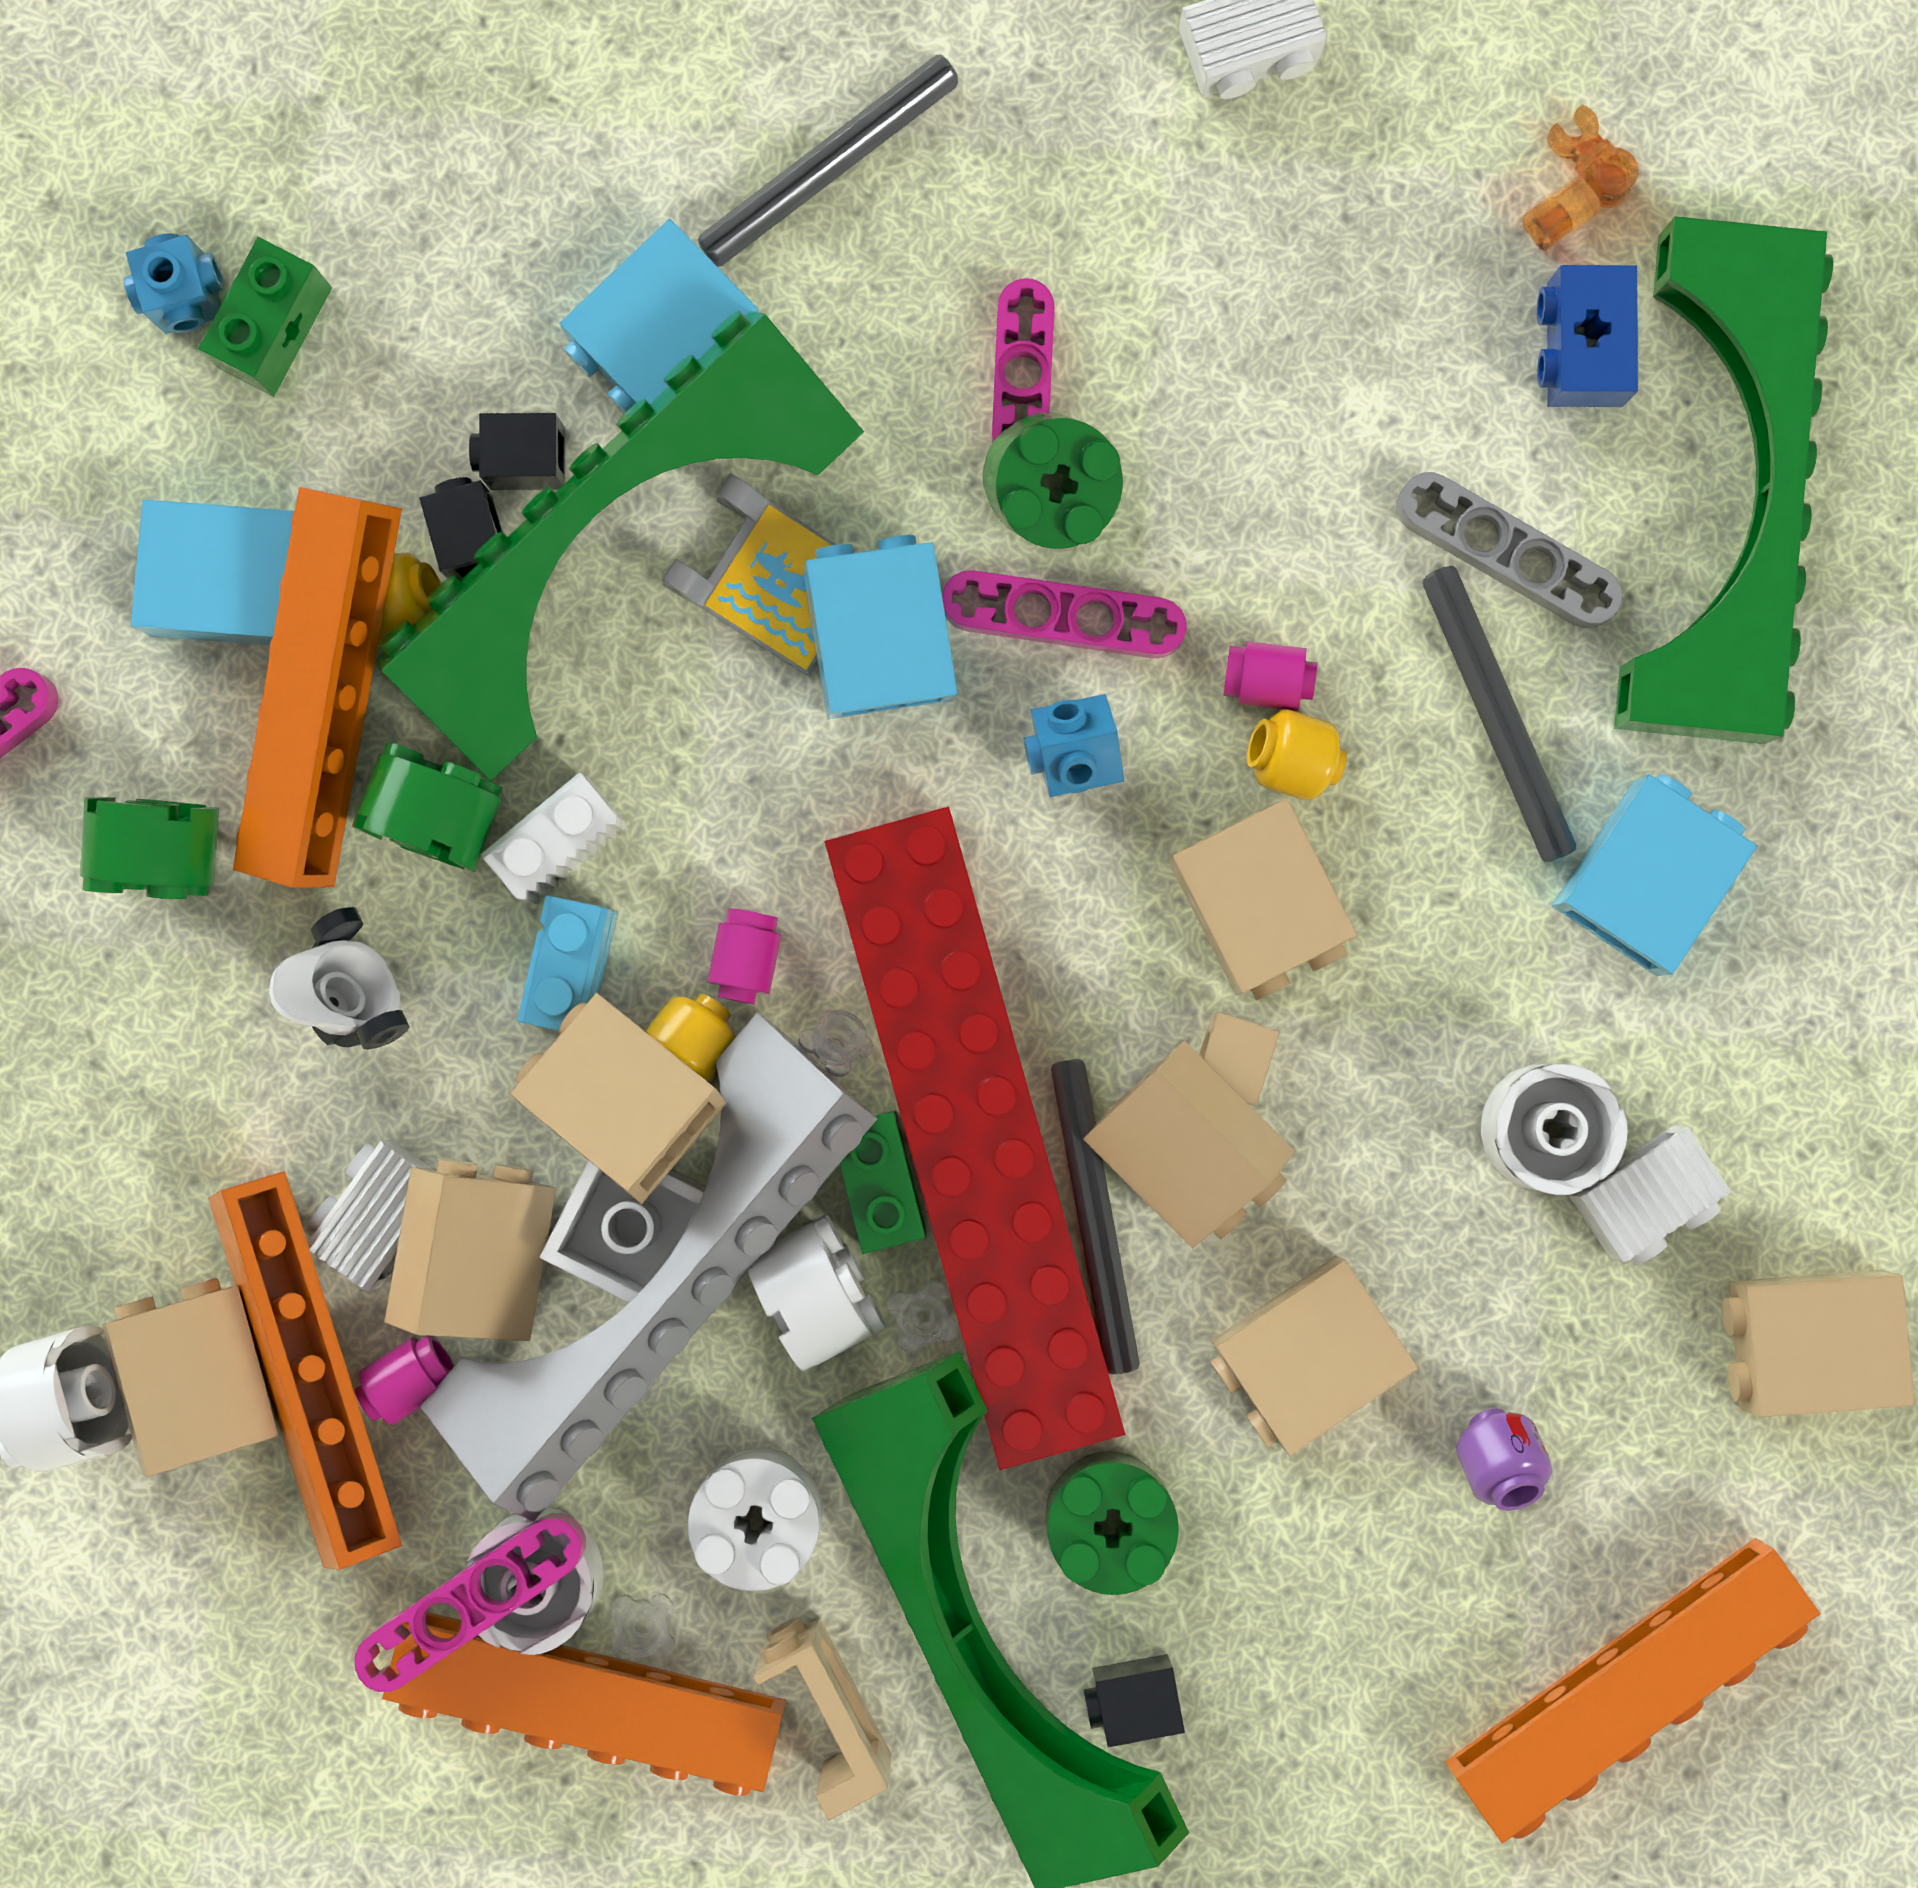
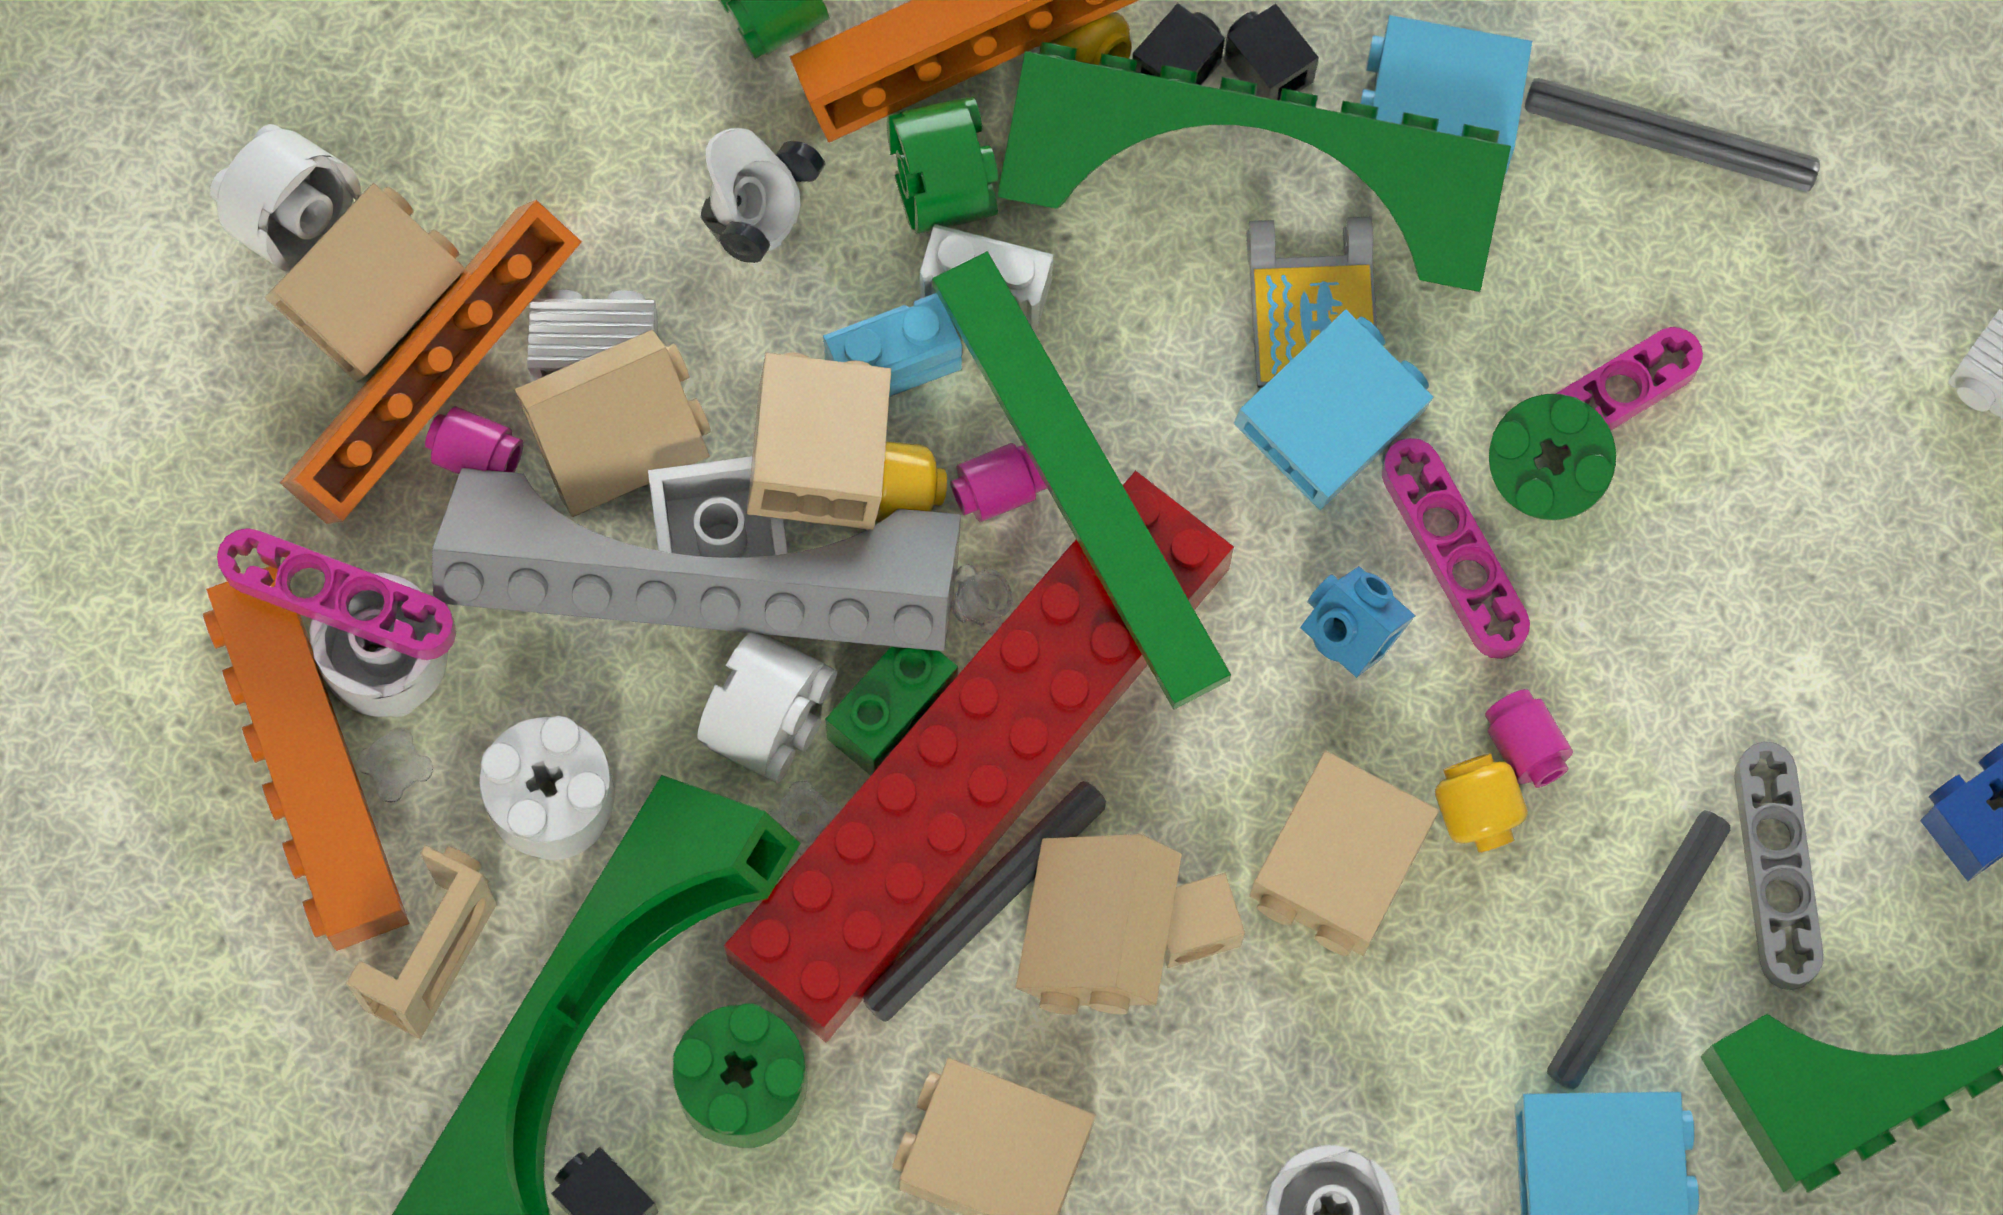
camera: 50 degrees right, 15 degrees down
none -> green tile [932,251,1231,710]

